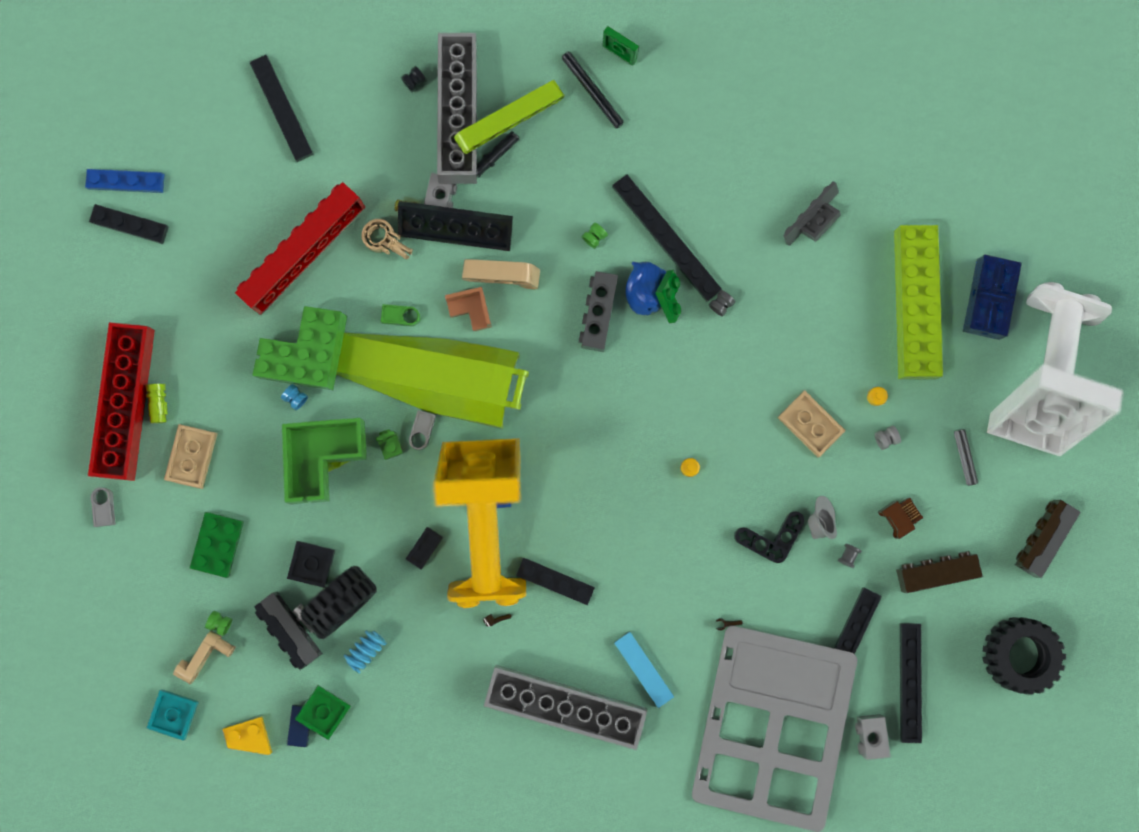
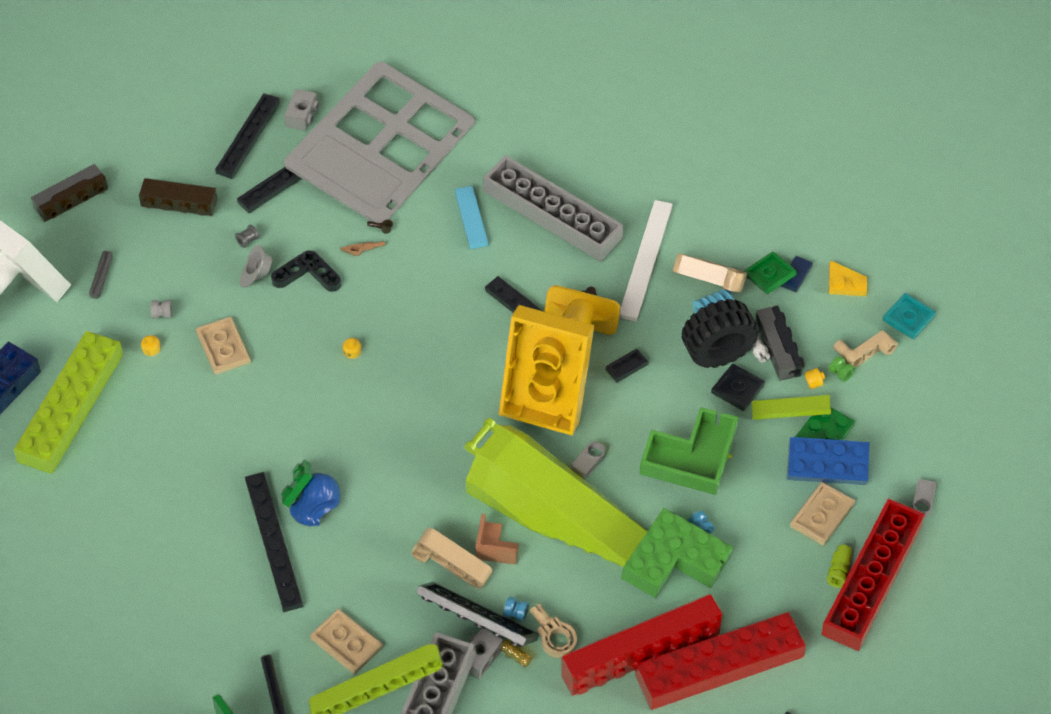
camera: 155 degrees left, 30 degrees down
bright green bracket [376,429,404,460] -> none
bright green piece [381,304,420,327] -> none
dark grey brick [579,271,618,352] -> none
bright green wheel [581,222,608,249] -> none
dark grey wheel [709,290,735,317] -> none
dark grey bracket [783,181,841,246] -> none
reddish brown piece [878,497,924,539] -> none
black tyre [982,617,1066,695] -> none
none -> tan tile [310,609,383,675]
none -> medium nougat hand [340,241,385,256]
none -> dark azure wheel [503,596,529,622]
none -> white tile [620,200,672,322]
none -> red brick [635,612,806,710]
none -> beam [672,253,747,292]
none -> lime tile [752,395,831,420]
none -> blue brick [787,437,870,485]
none -> yellow piece [804,368,825,389]

